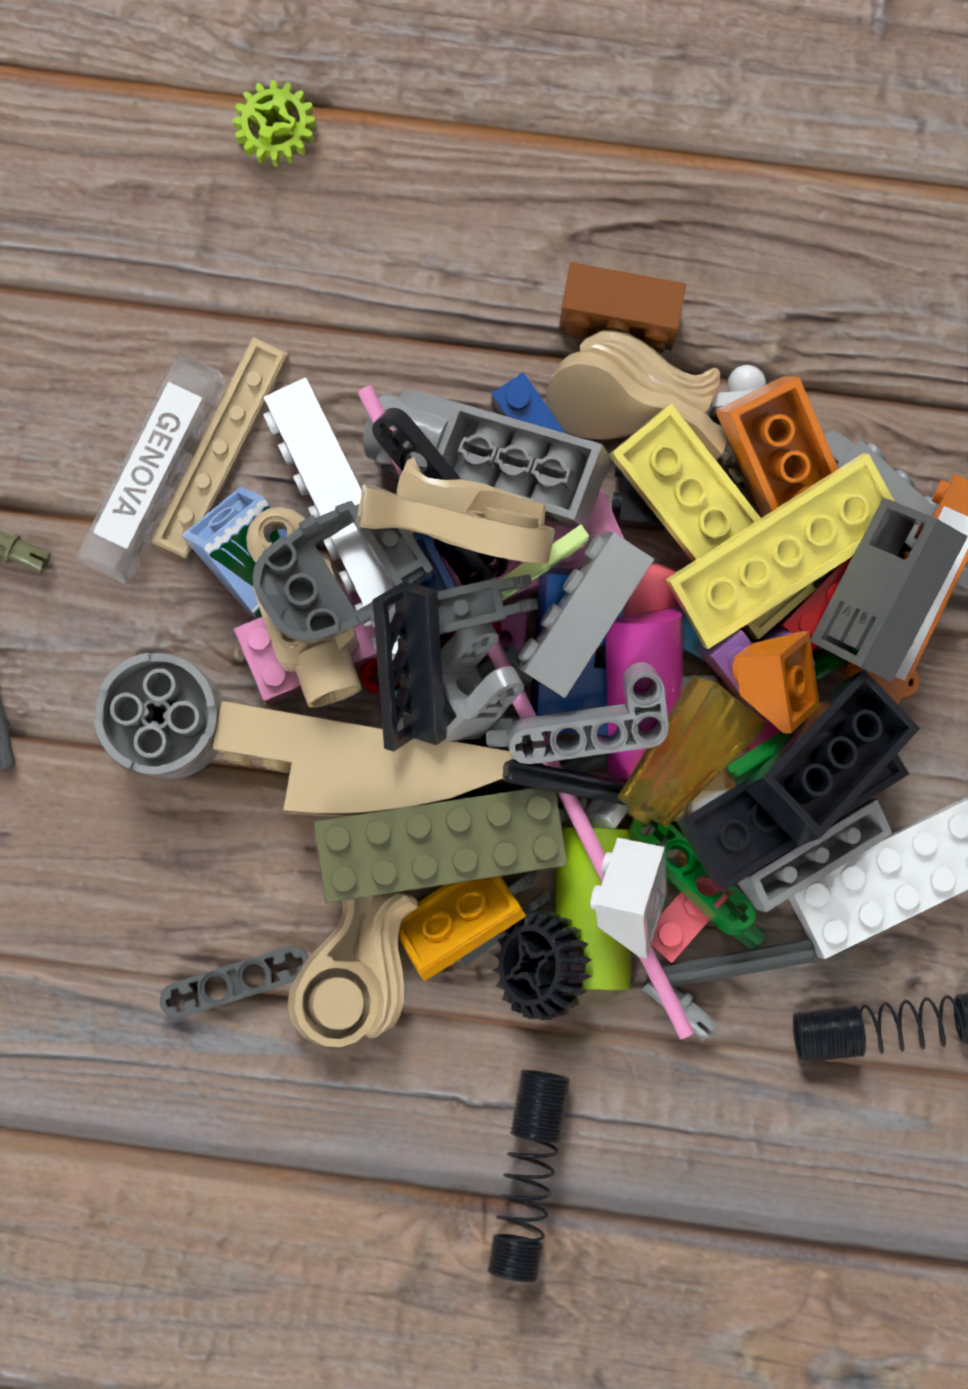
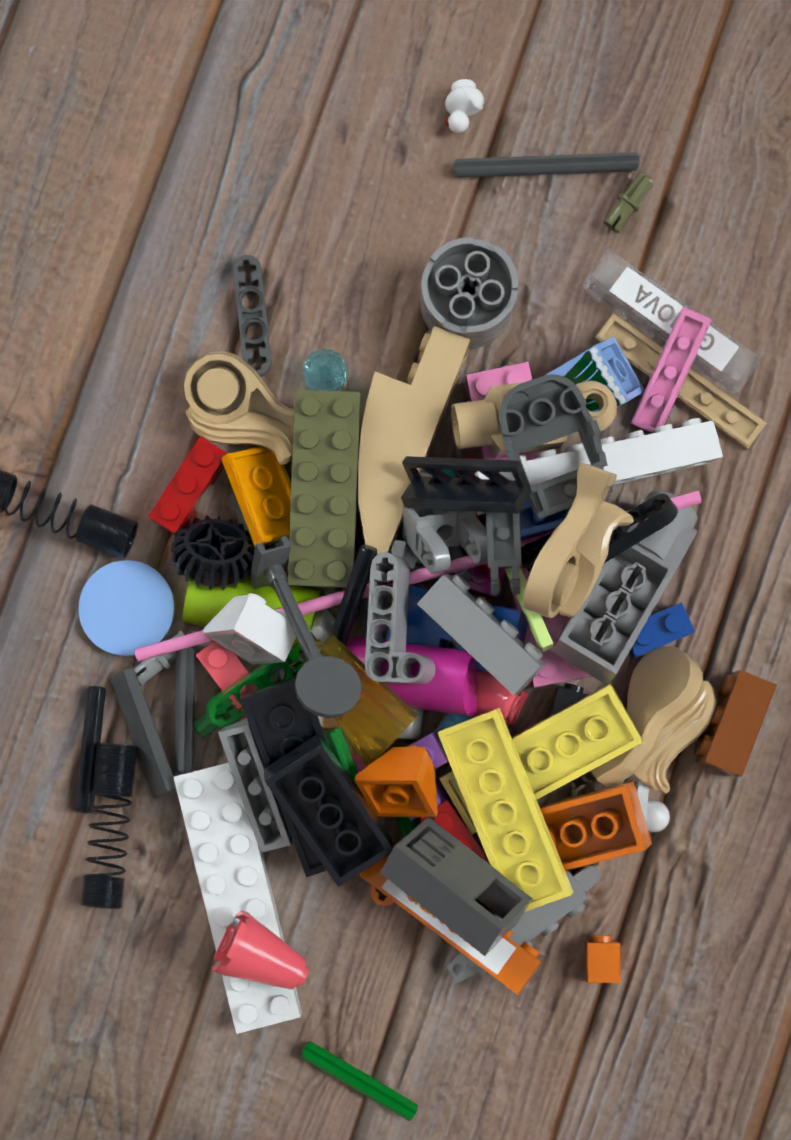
camera: 100 degrees right, 0 degrees up
none -> black axle [75,686,106,813]
none -> light blue tile [79,560,175,656]
none -> dark grey tile [110,668,176,798]
none -> red arch [148,436,228,535]
none -> dark grey piece [249,536,362,718]
none -> clear light blue wheel [303,349,347,391]
none -> orange brick [584,934,621,983]
none -> bright pink tile [630,306,712,433]

